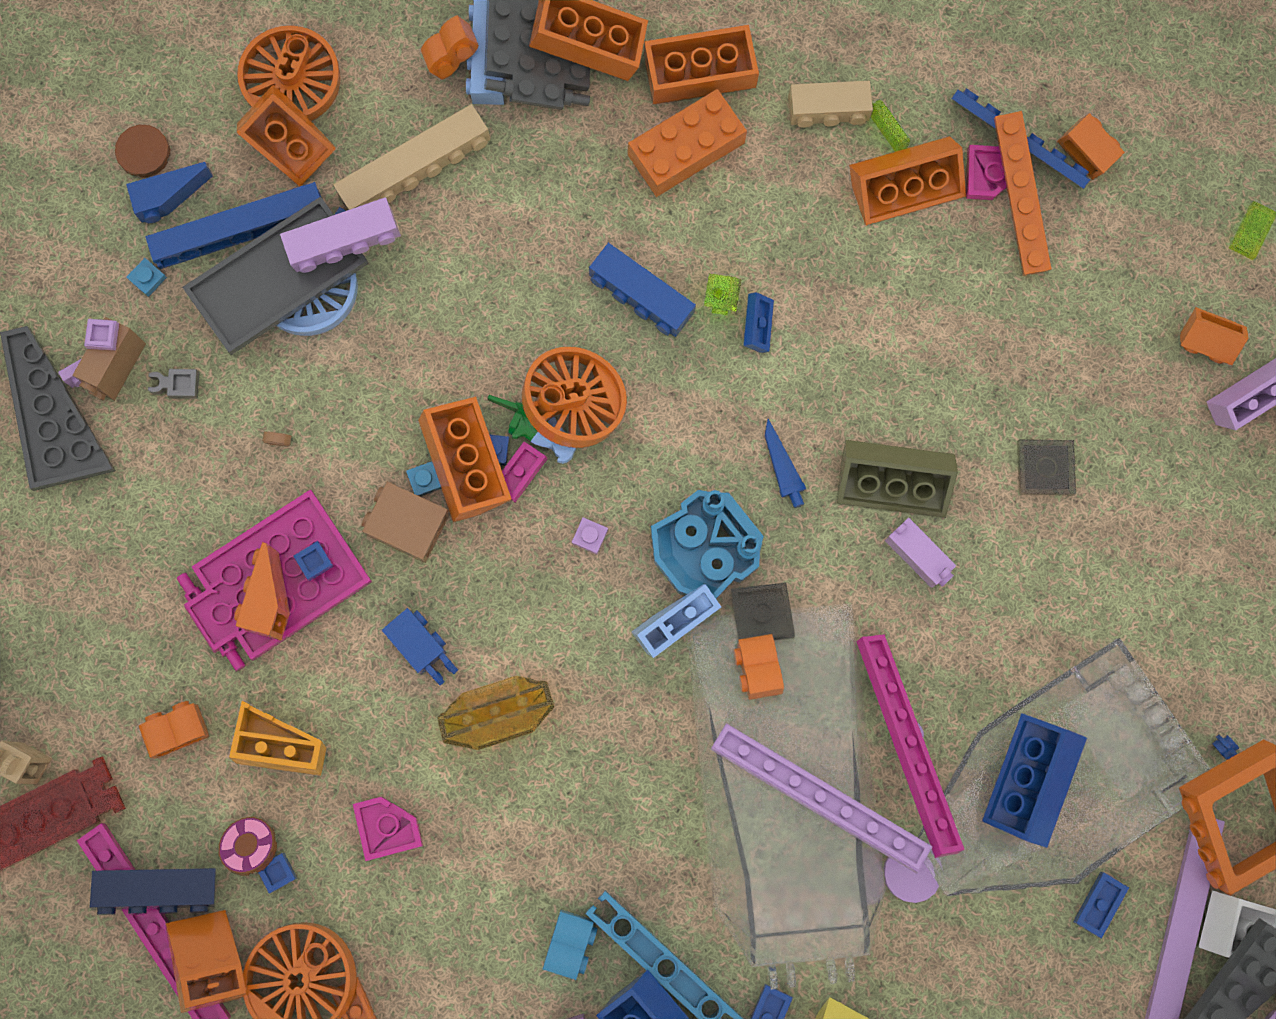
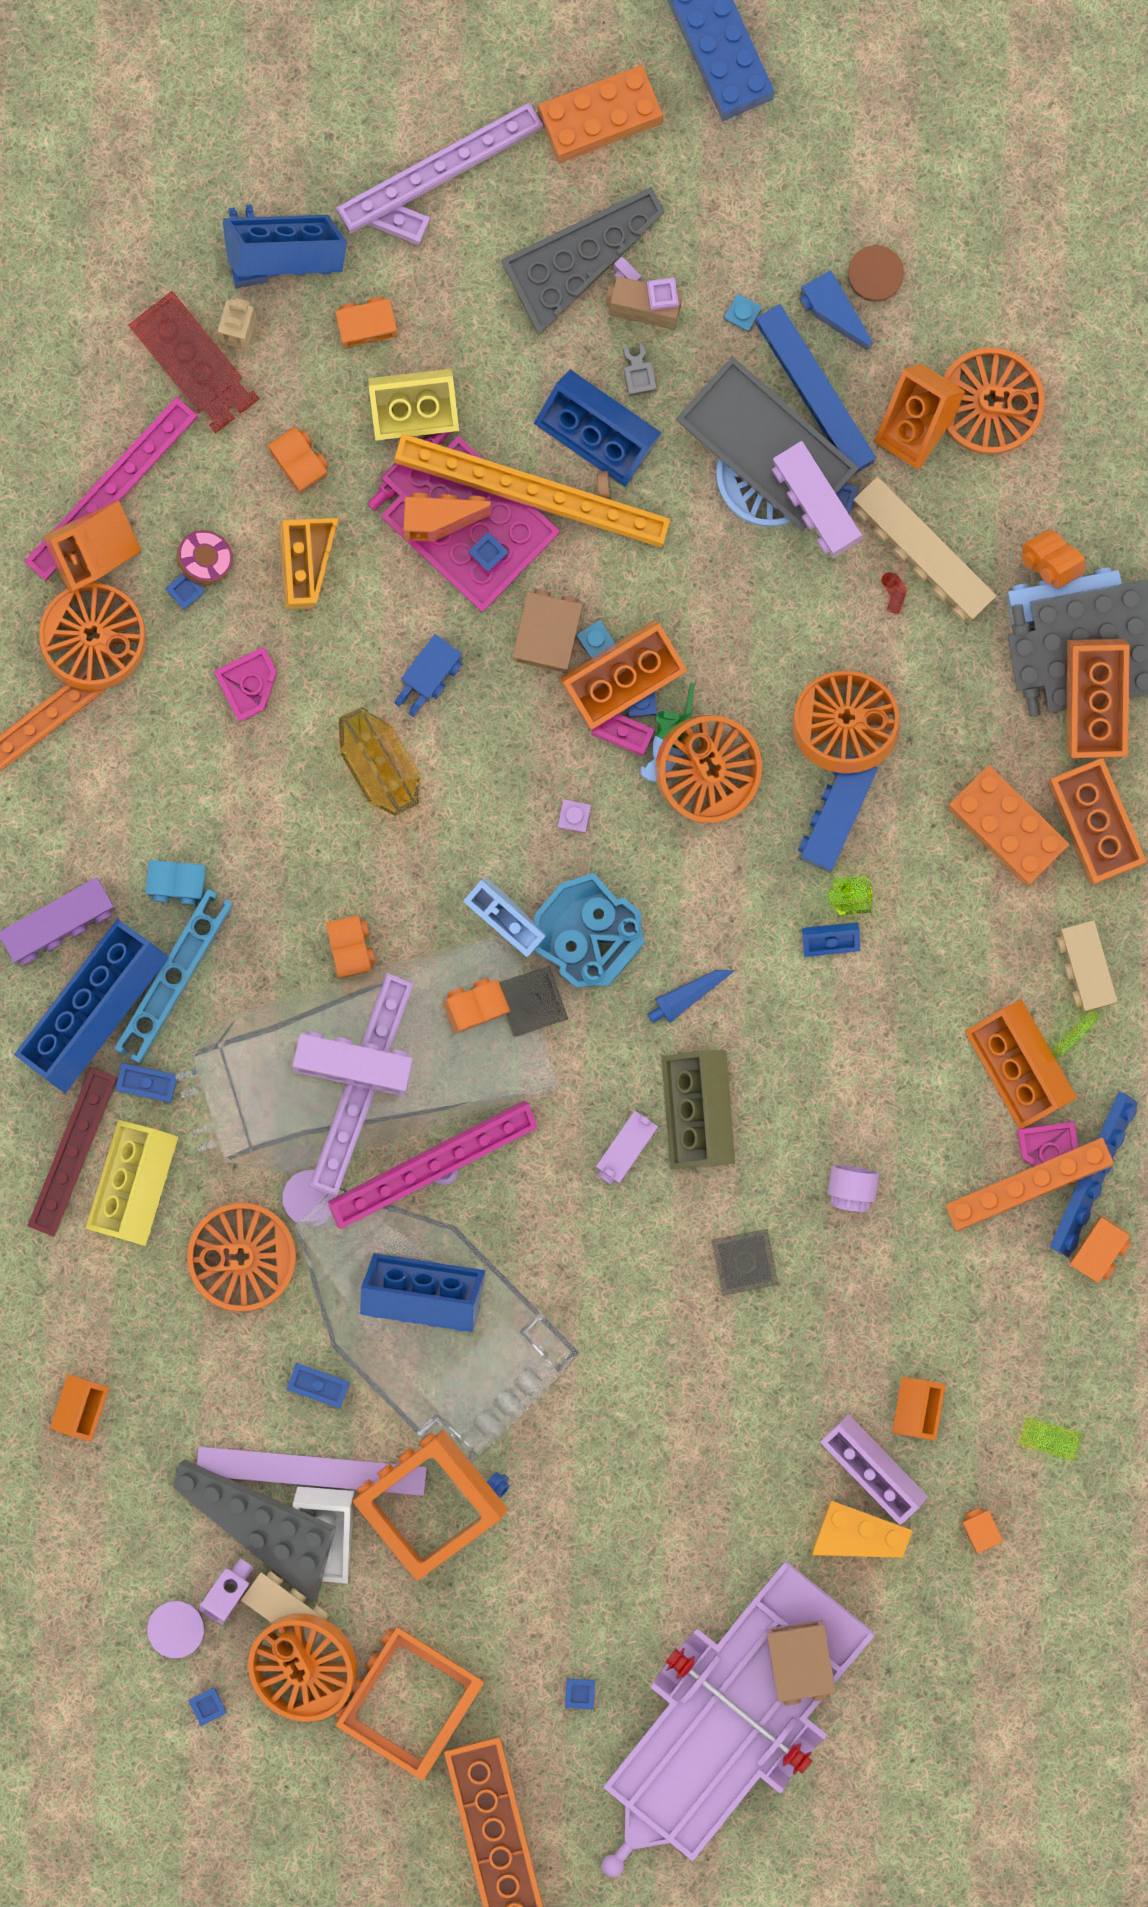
camera: 80 degrees right, 5 degrees up
dark blue brick [90,868,216,915] -> none
none -> orange piece [187,1203,296,1311]
none -> lavender brick [292,1031,413,1096]
none -> orange brick [326,915,376,979]
none -> orange brick [335,296,398,349]
none -> light yellow slope [368,369,459,441]
none -> light orange plate [393,433,670,548]
none -> blue slope [534,370,662,487]
none -> orange piece [792,671,900,773]
none -> lavender piece [827,1165,880,1212]
none -> clear red arm [881,572,907,614]

